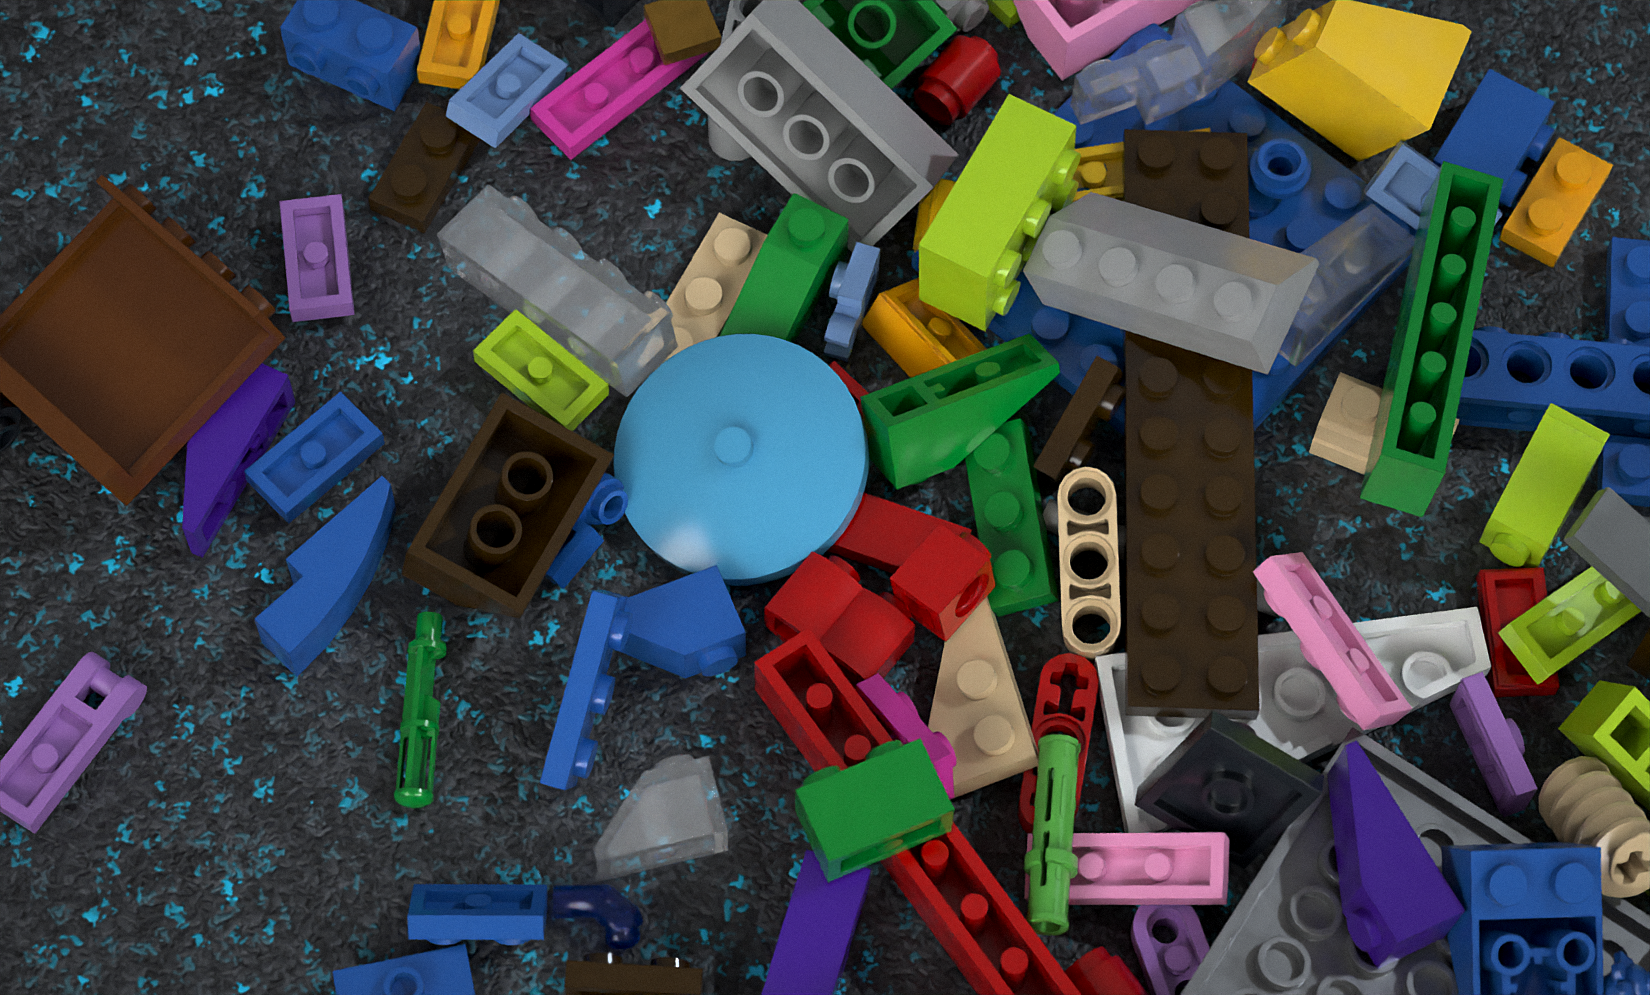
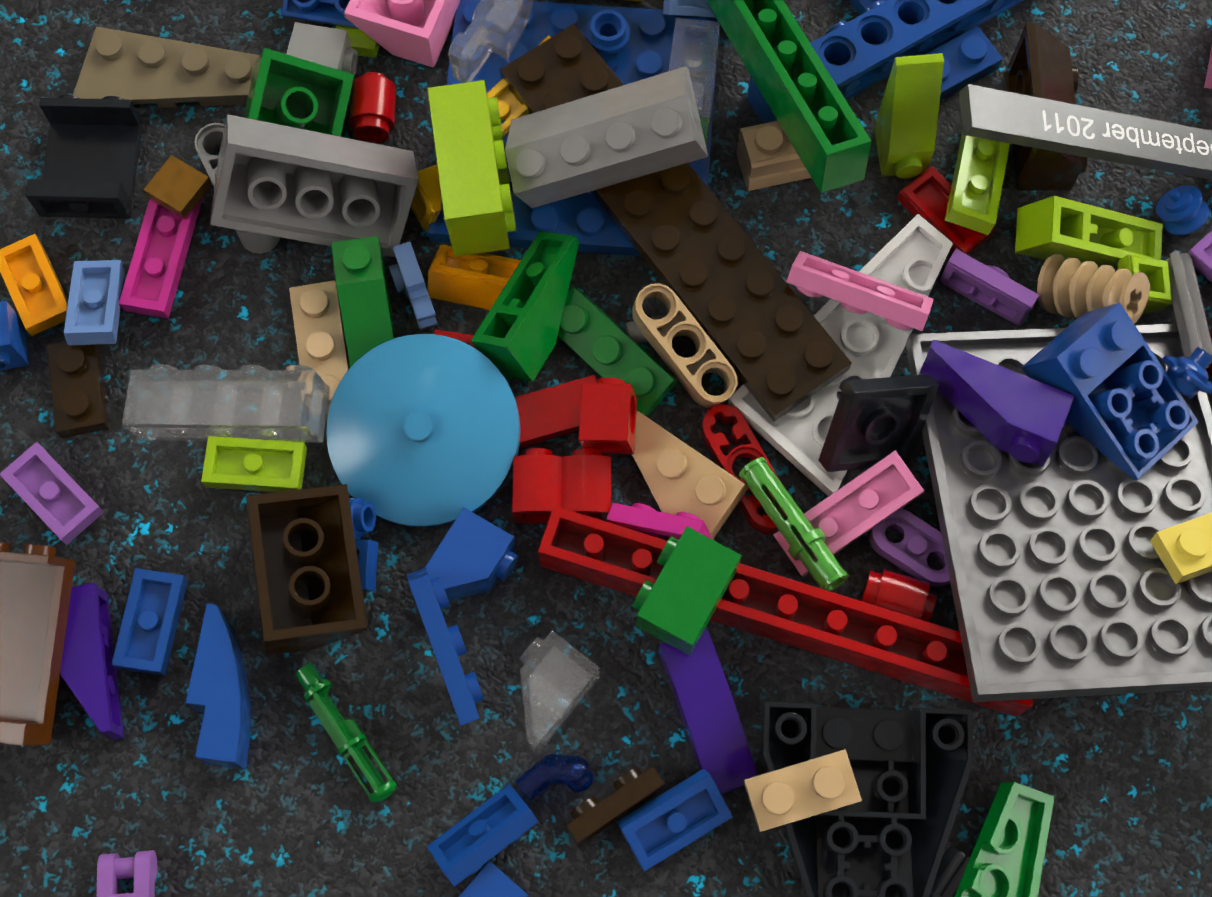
camera: 35 degrees left, 5 degrees up
dark brown plate [1033,356,1127,484] -> none

